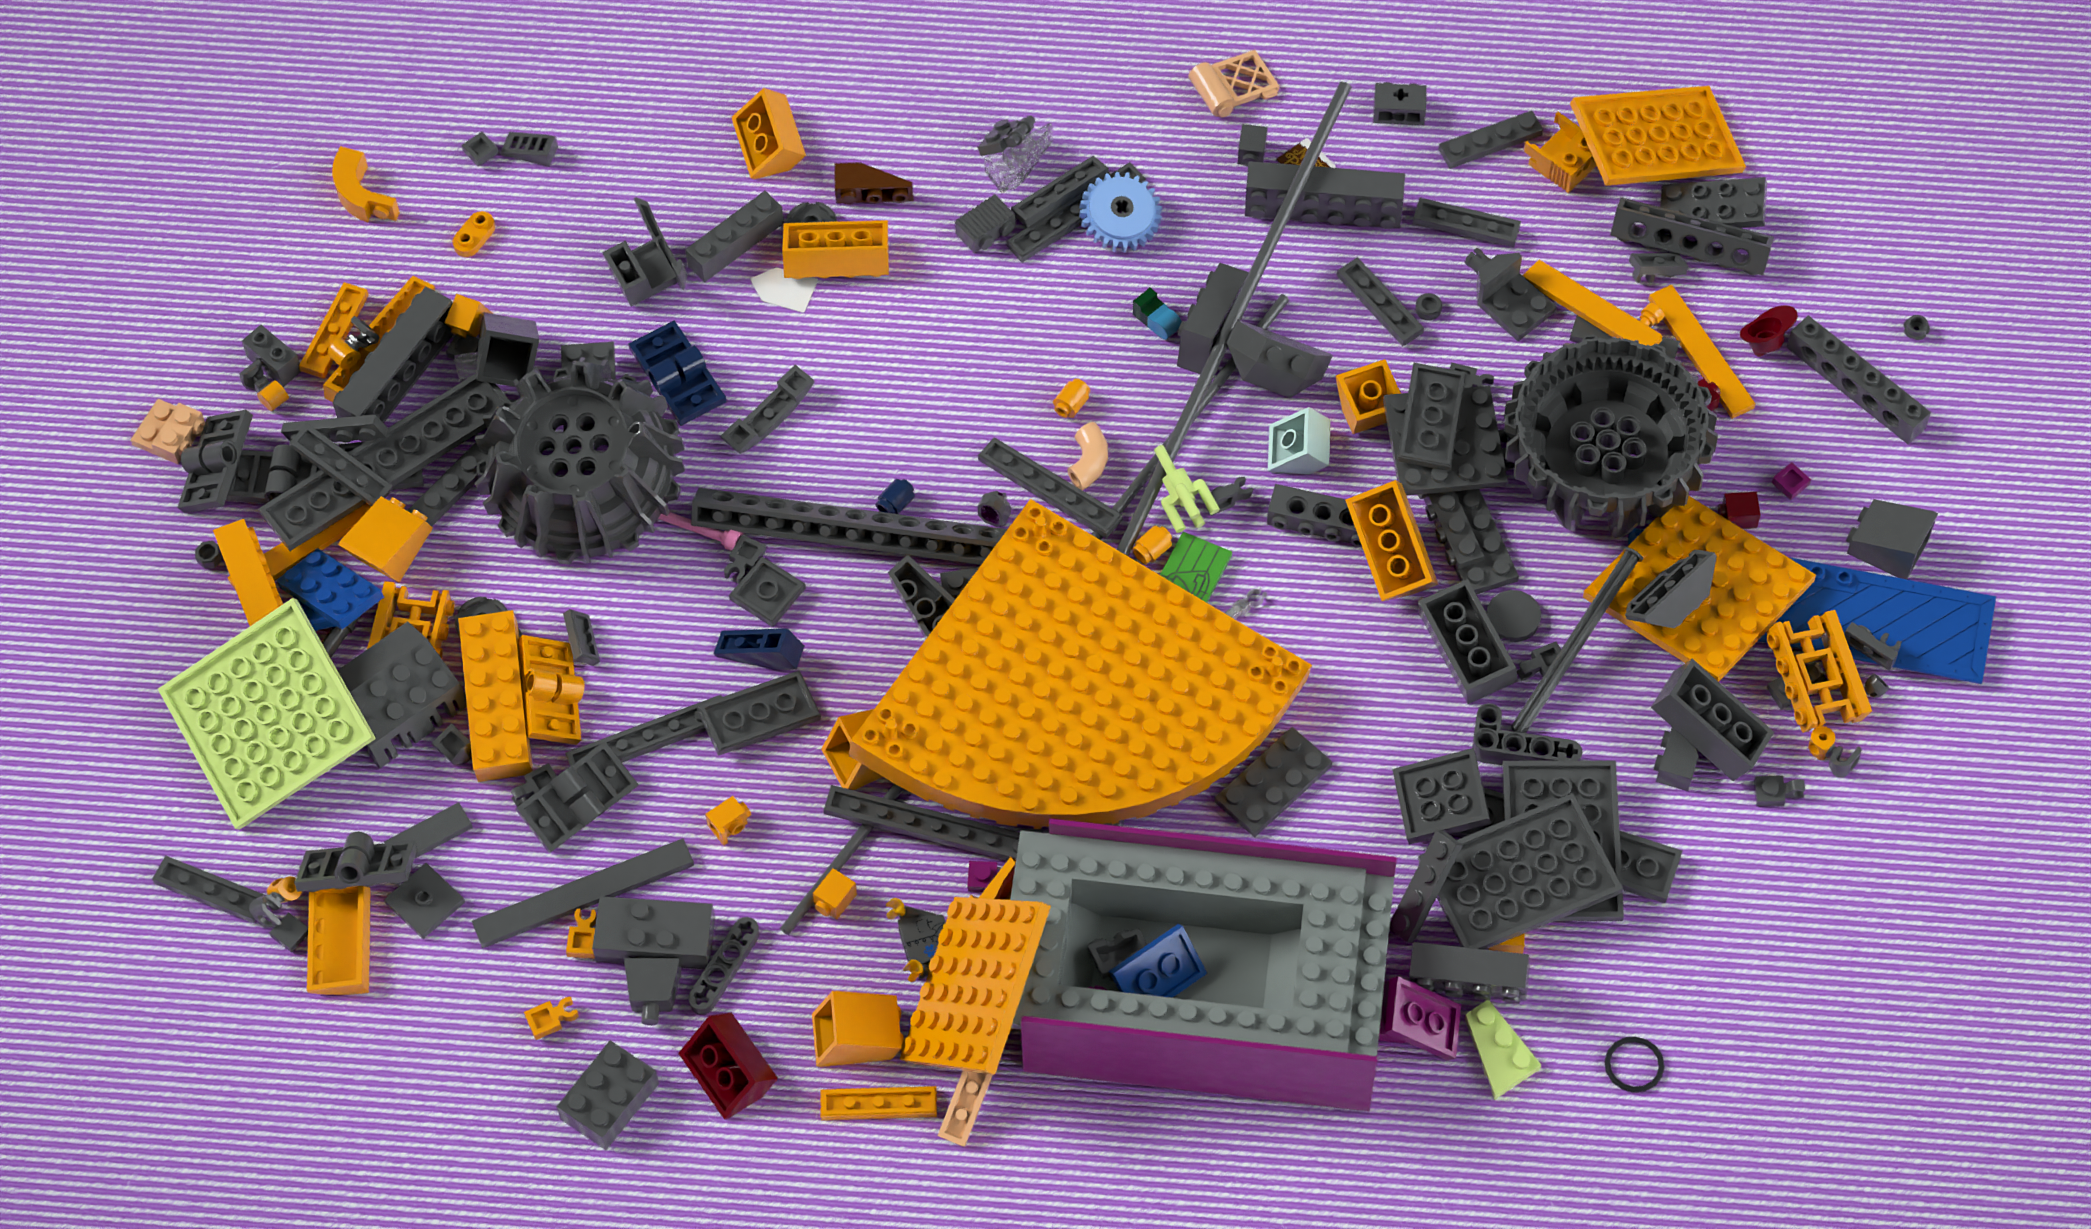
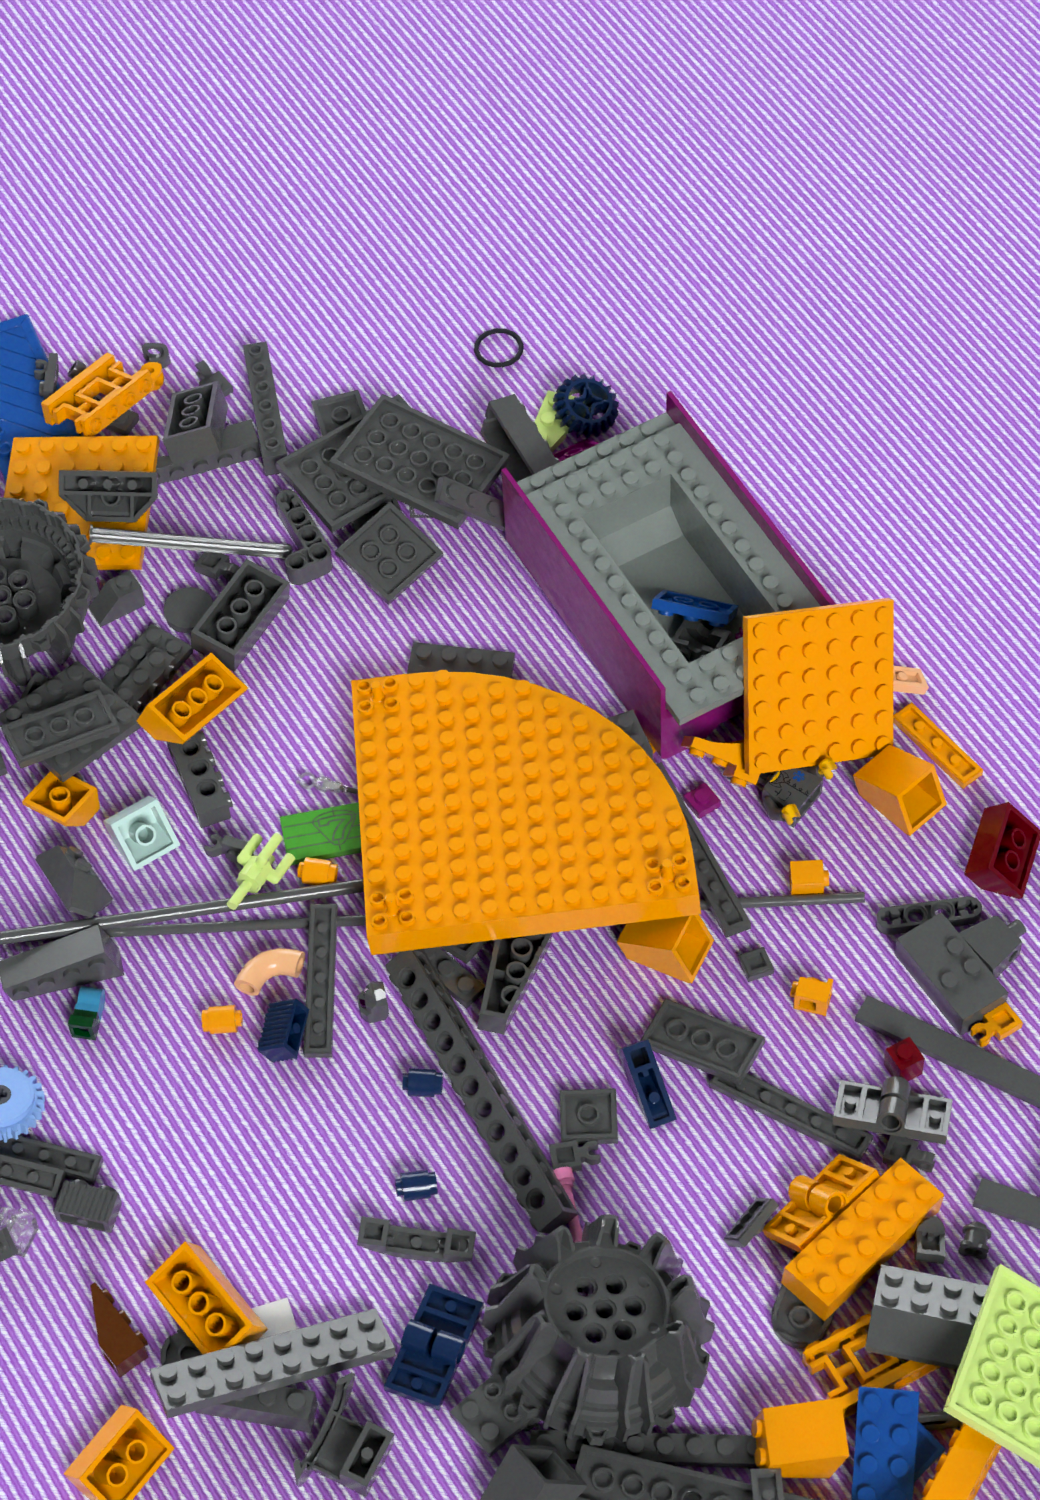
camera: 125 degrees left, 5 degrees down
none -> dark grey slope [88,570,145,627]
none -> plate [150,1308,395,1419]
none -> dark grey brick [243,341,287,476]
none -> dark blue brick [257,999,310,1063]
none -> dark blue brick [395,1170,438,1202]
none -> dark blue gear [553,373,619,439]
none -> dark grey tile [738,947,774,982]
none -> dark red brick [884,1036,925,1081]
none -> dark grey brick [958,1222,992,1260]

